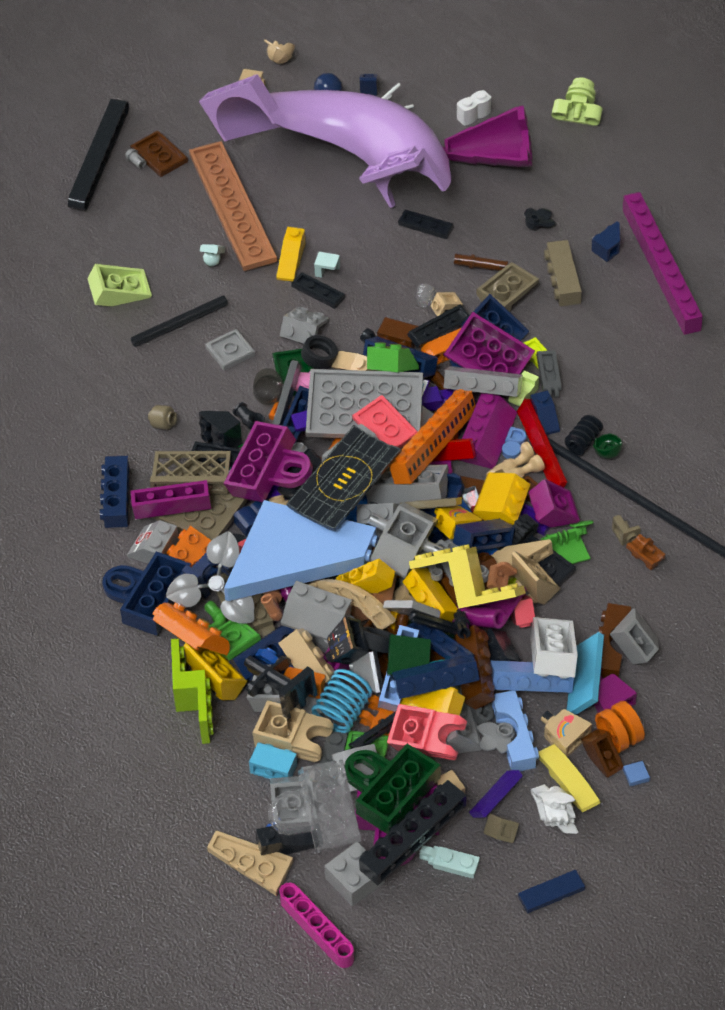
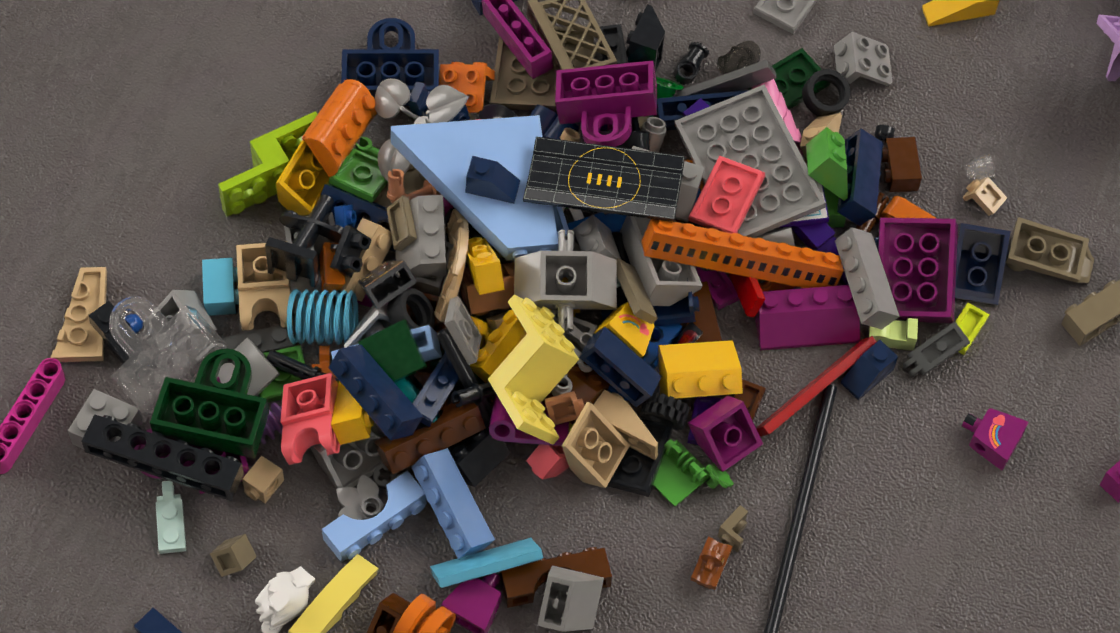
camera: 60 degrees right, 10 degrees up
light grey slope [127,520,179,564] -> none
black tile [291,272,345,309] -> none
light aqua panel [314,252,340,278] -> none
black tile [398,209,454,240] -> none
black tile [407,304,469,349] -> none
reddish brown pin [454,253,508,271] -> none
dark purple tile [469,770,523,818] -> none
tan piece [486,441,545,479] -> none
medium blue tile [502,441,521,459] -> none
medium blue tile [505,427,526,446] -> none
white brick [530,617,578,678] -> none
tan torso [541,709,592,757] -> none
black piece [565,415,603,456] -> none
dark green hair [593,433,622,459] -> none
none -> black hips [330,225,372,278]
none -> dark tan tile [386,195,417,251]
none -> dark blue slope [465,156,520,204]
none -> magenta torso [962,408,1029,471]

